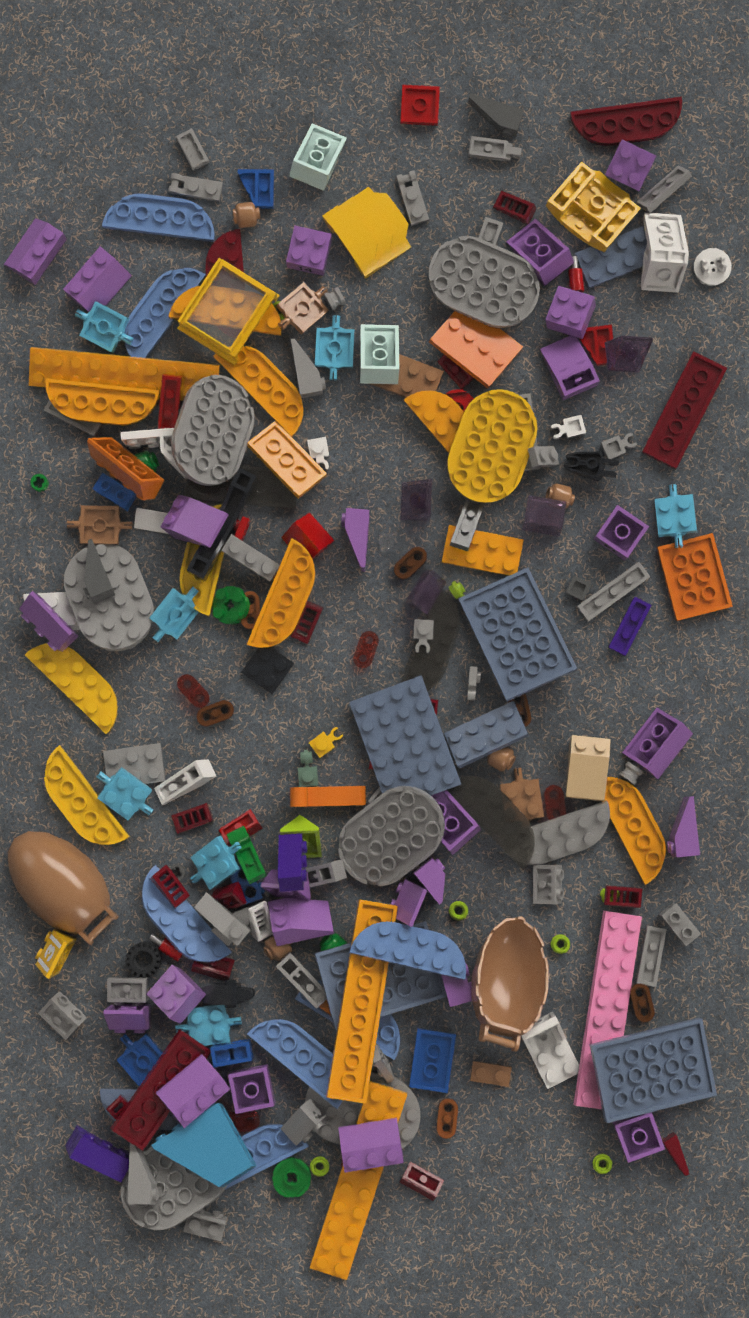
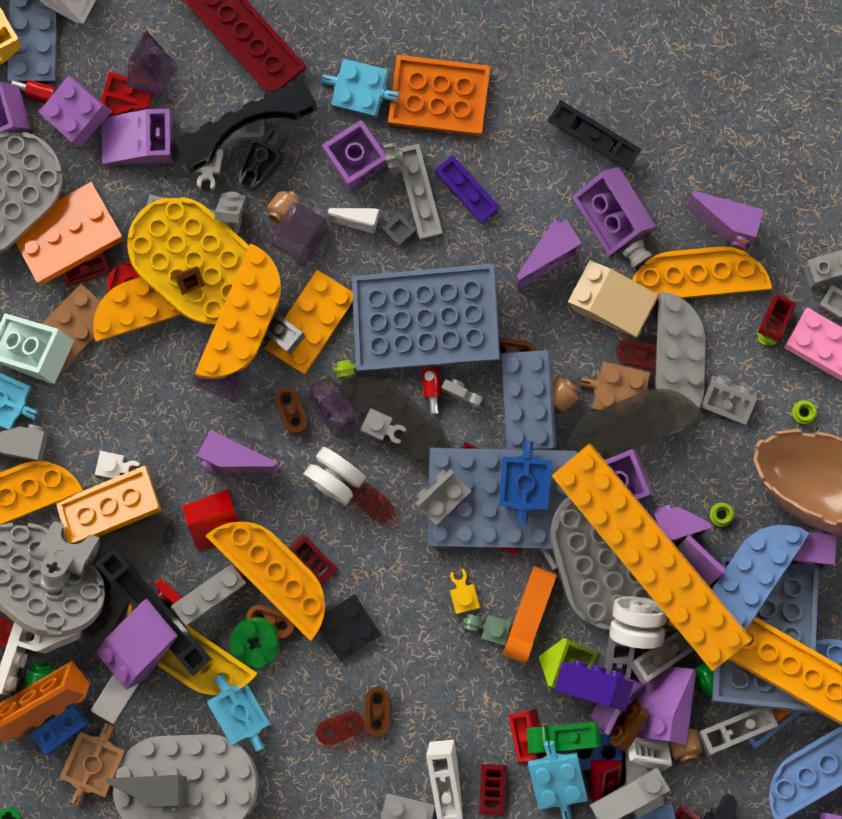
camera: 75 degrees left, 5 degrees down
none -> light grey piece [36,521,100,593]
none -> reddish brown slope [173,266,204,295]
none -> black arch [175,79,317,173]
none -> light orange plate [195,243,281,379]
none -> white wheel [303,447,366,505]
none -> white slope [328,208,379,233]
none -> light grey plate [383,143,405,174]
none -> light grey bracket [415,469,472,526]
none -> red piece [421,367,442,415]
none -> blue plate [499,441,552,526]
none -> medium lavender slope [515,219,582,290]
none -> black hinge [548,100,642,171]
none -> light orange plate [552,443,752,671]
none -> white wheel [609,596,667,649]
none -> reddish brown plate [611,702,648,751]
none -> light grey plate [629,631,694,684]

